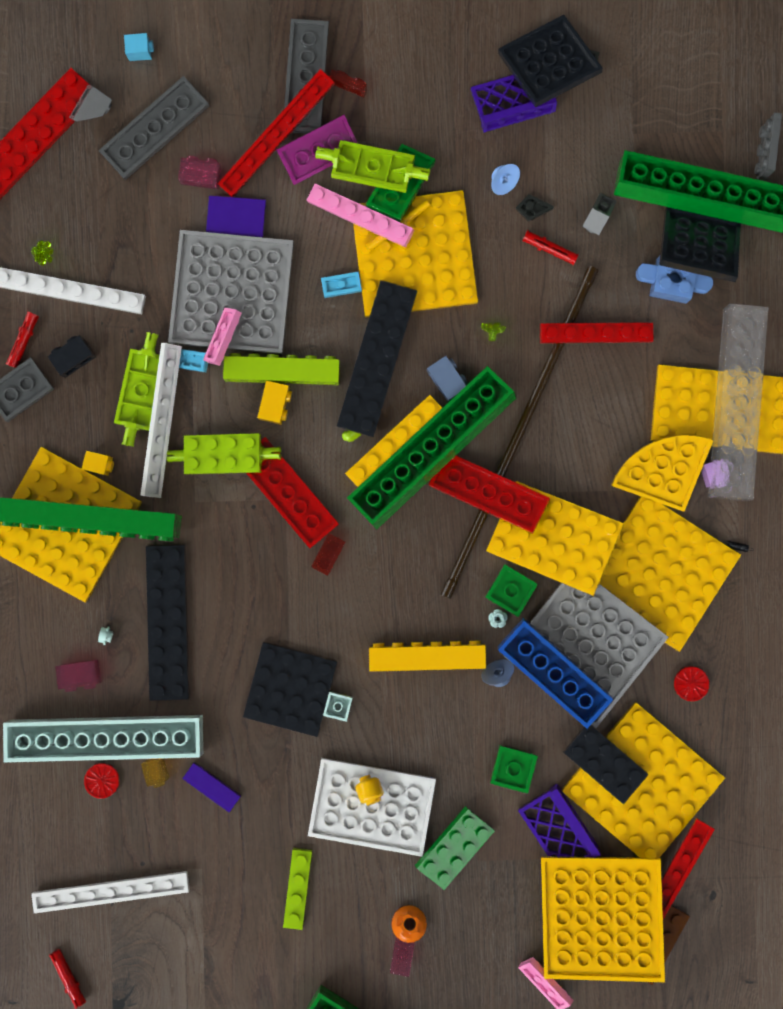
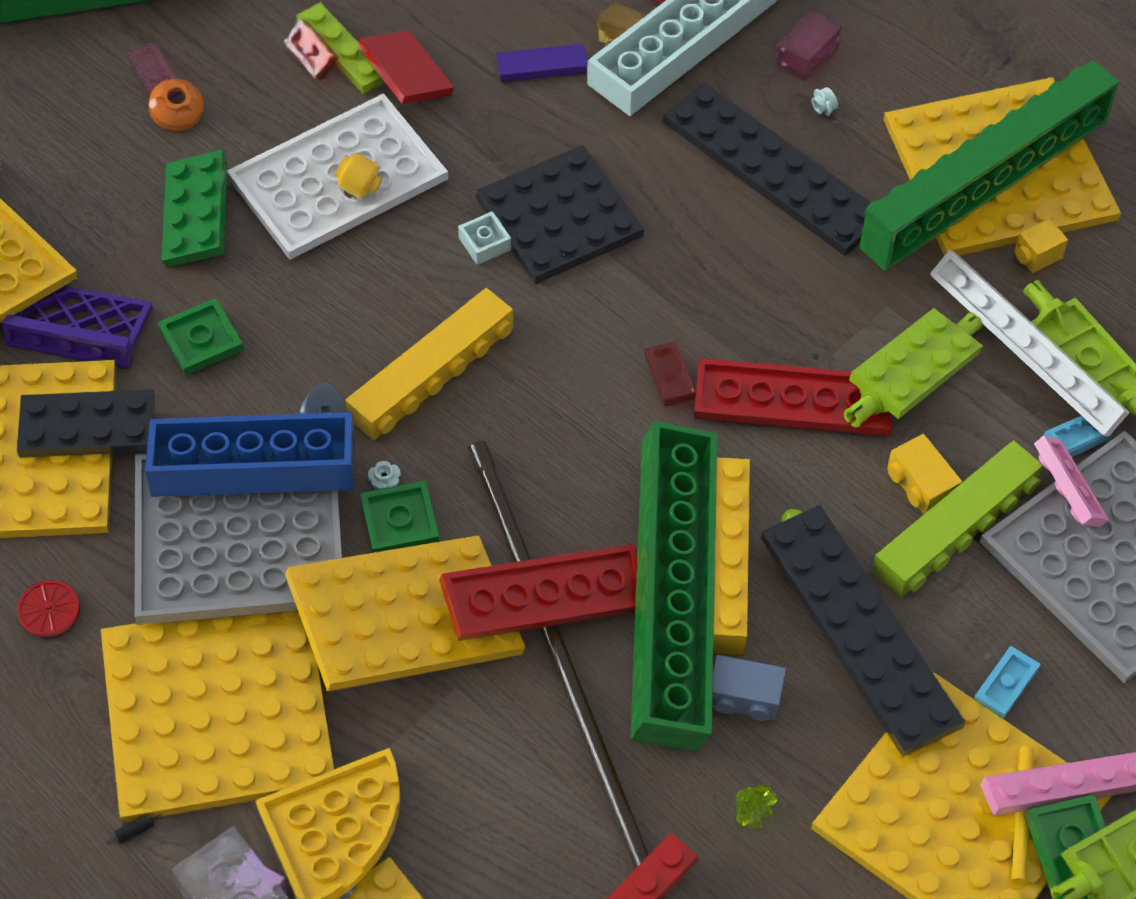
camera: 135 degrees right, 30 degrees down
none -> clear red plate [284,19,339,80]
none -> red tile [358,30,454,104]

